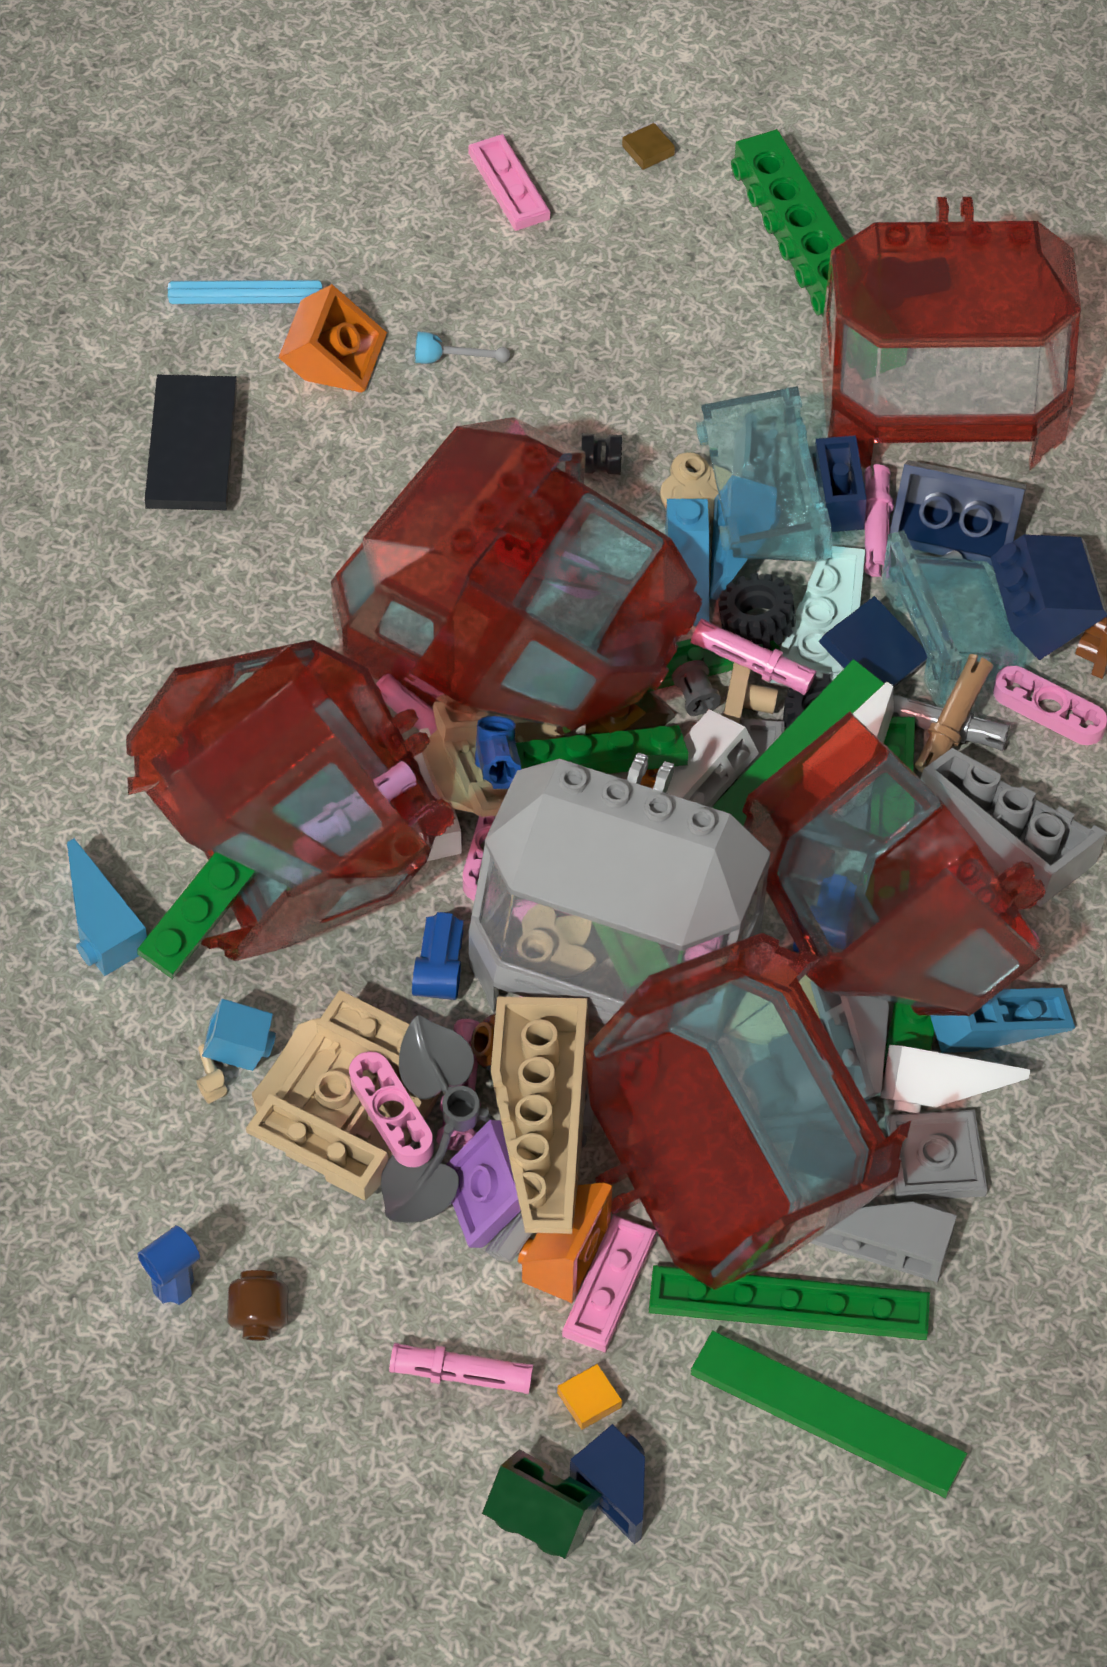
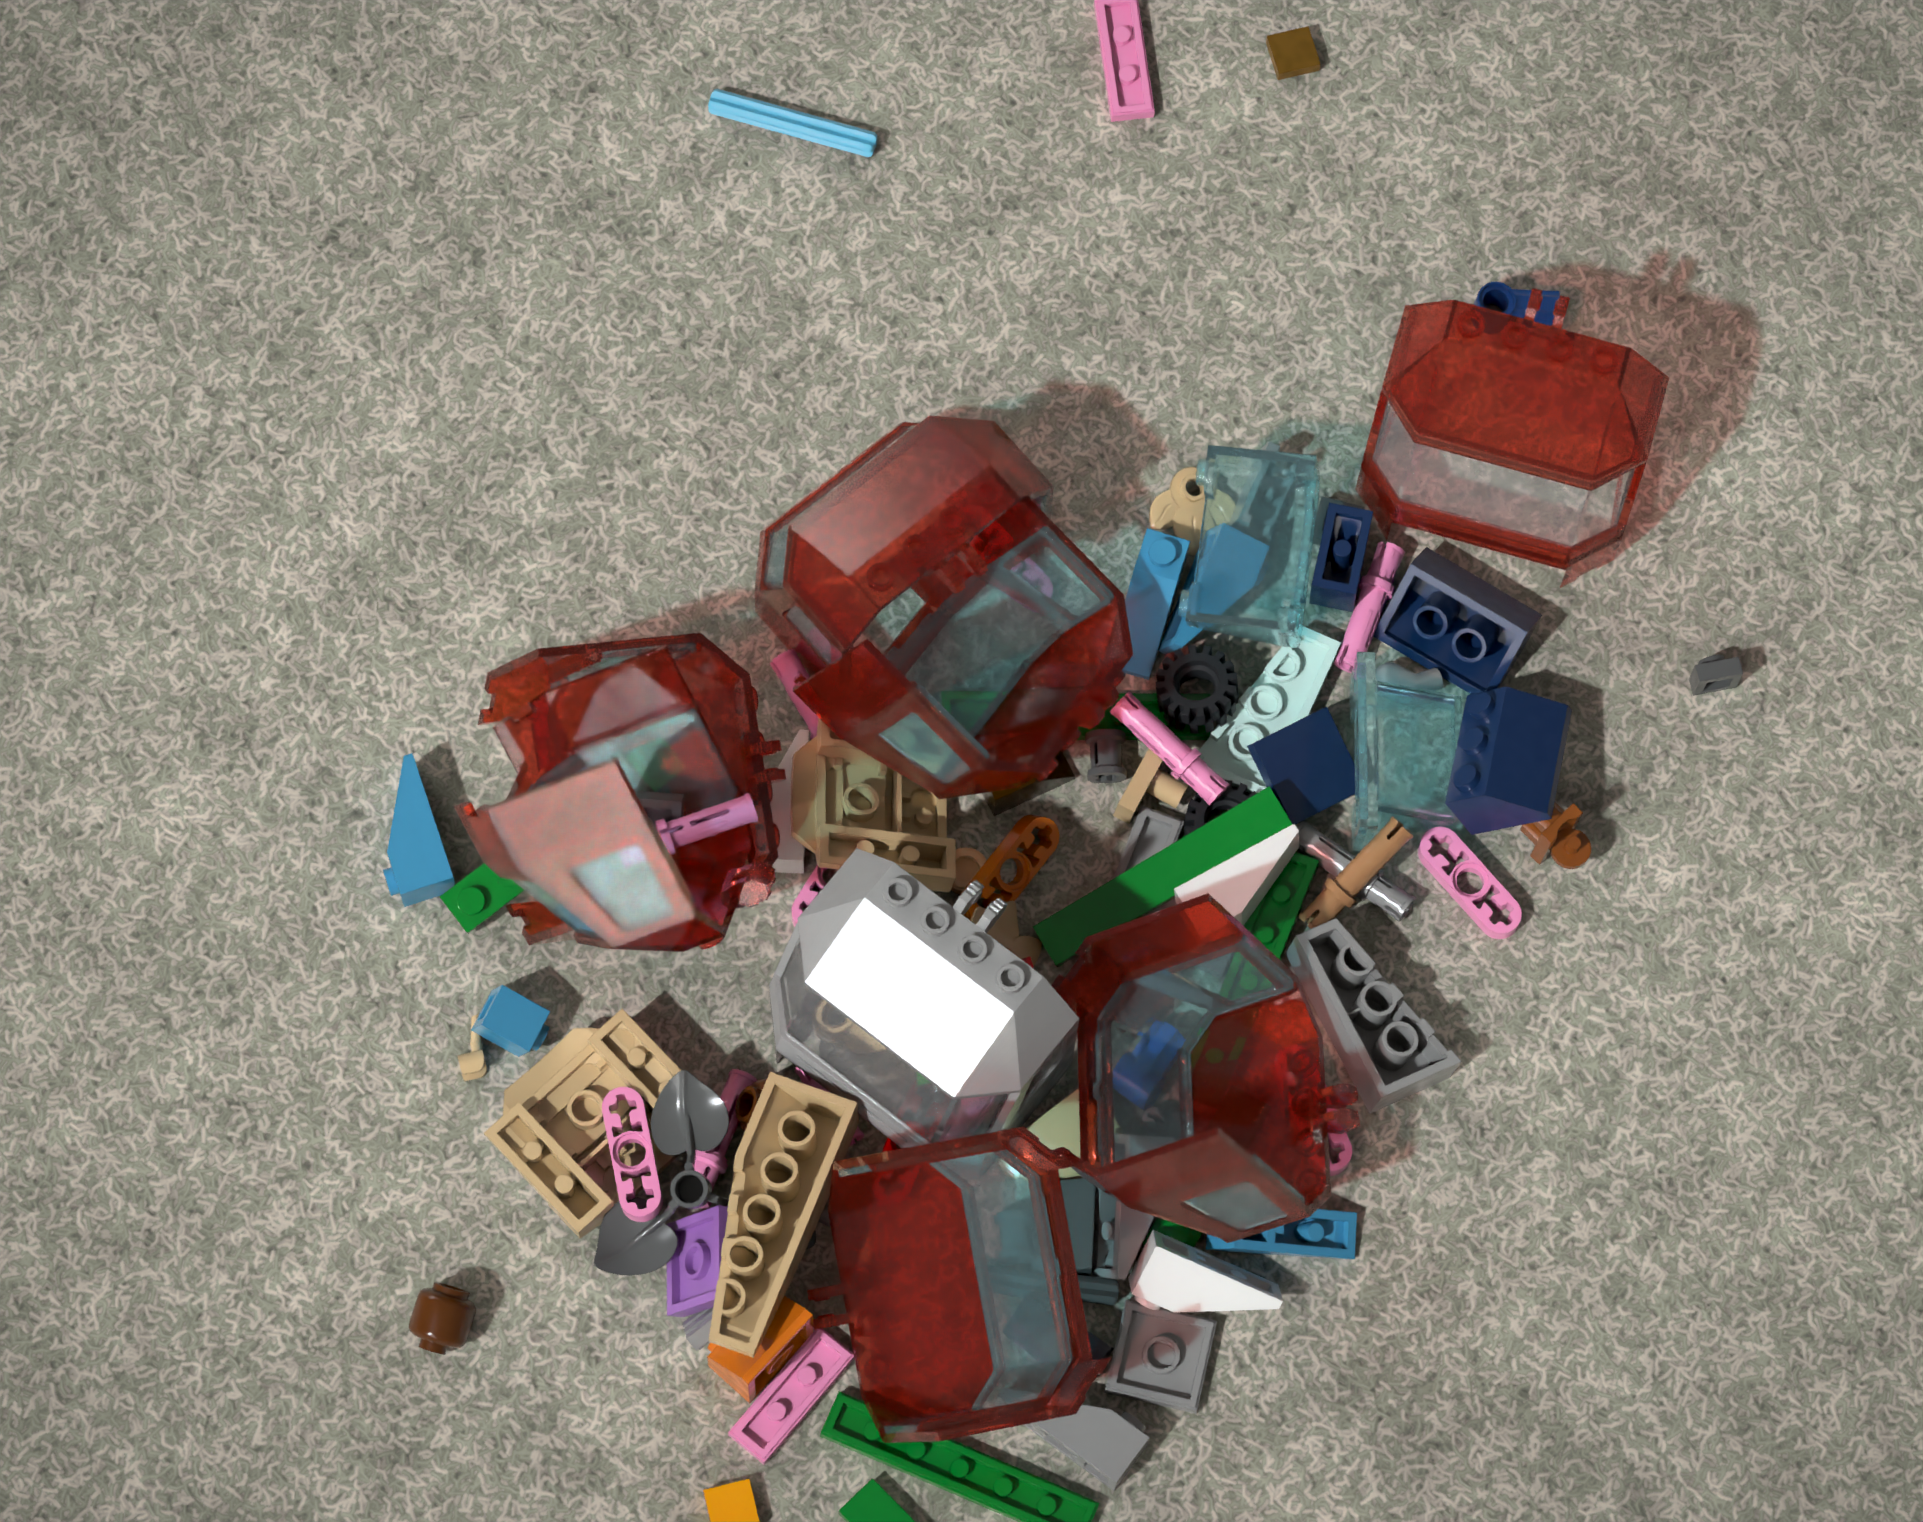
camera: 15 degrees right, 15 degrees up
blue piece [137,1225,200,1305] -> none
black tile [144,374,237,511] -> none
orange slope [278,284,387,393] -> none
bright pink pin [389,1342,533,1394] -> none
blue piece [412,912,464,1000] -> none
hinge [415,331,510,364] -> none
blue piece [475,716,521,789] -> none
green plate [516,725,688,774] -> none
black wheel [581,433,622,475] -> none
white slope [666,709,759,807] -> none
green brick [731,129,909,384] -> none

